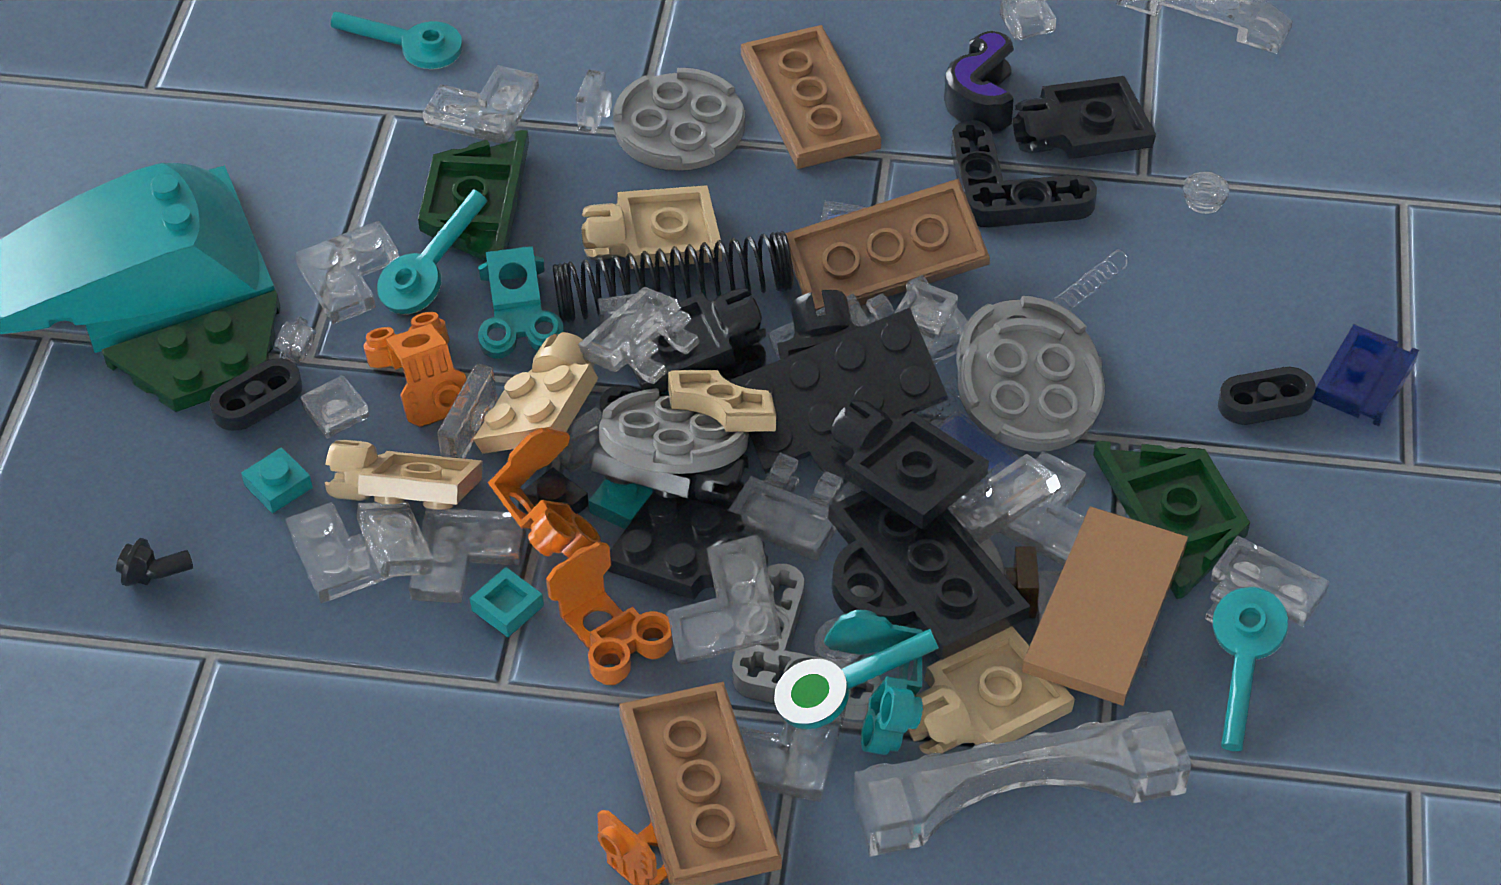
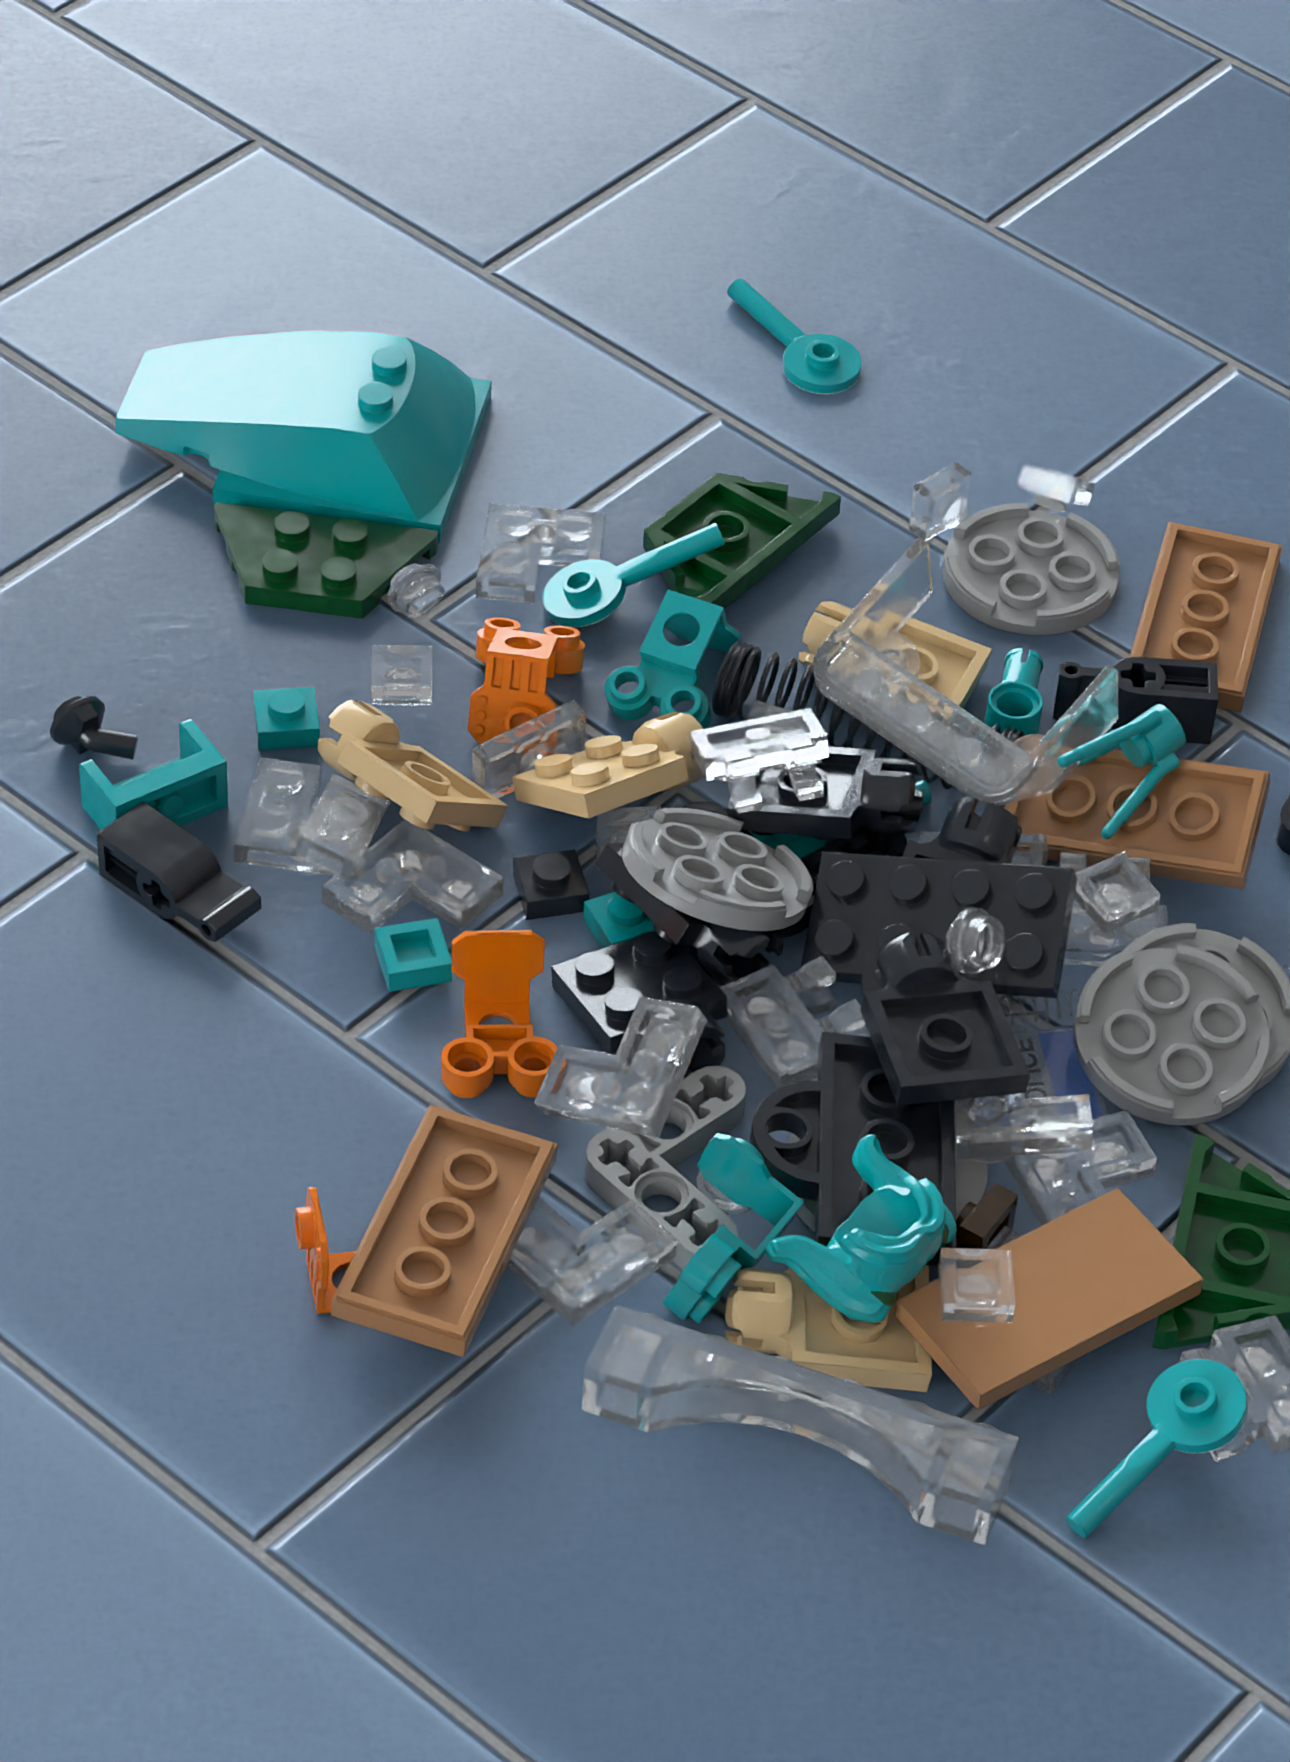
camera: 30 degrees right, 5 degrees down
black plate [210,358,302,431] -> none
clear plate [423,65,539,144] -> none
orange piece [488,427,601,558] -> none
tan tile [668,370,776,432] -> none
piece [774,629,939,729] -> none
none -> teal panel [79,719,228,830]
none -> black piece [97,801,262,942]
none -> teal hair [765,1134,957,1323]
none -> clear windscreen [813,537,1118,806]
none -> clear plate [938,1248,1016,1323]
none -> clear plate [946,907,1005,974]
none -> teal pin [982,648,1044,749]
none -> clear plate [1017,464,1095,512]
none -> black piece [1053,657,1218,744]
none -> teal plant [1055,704,1186,839]

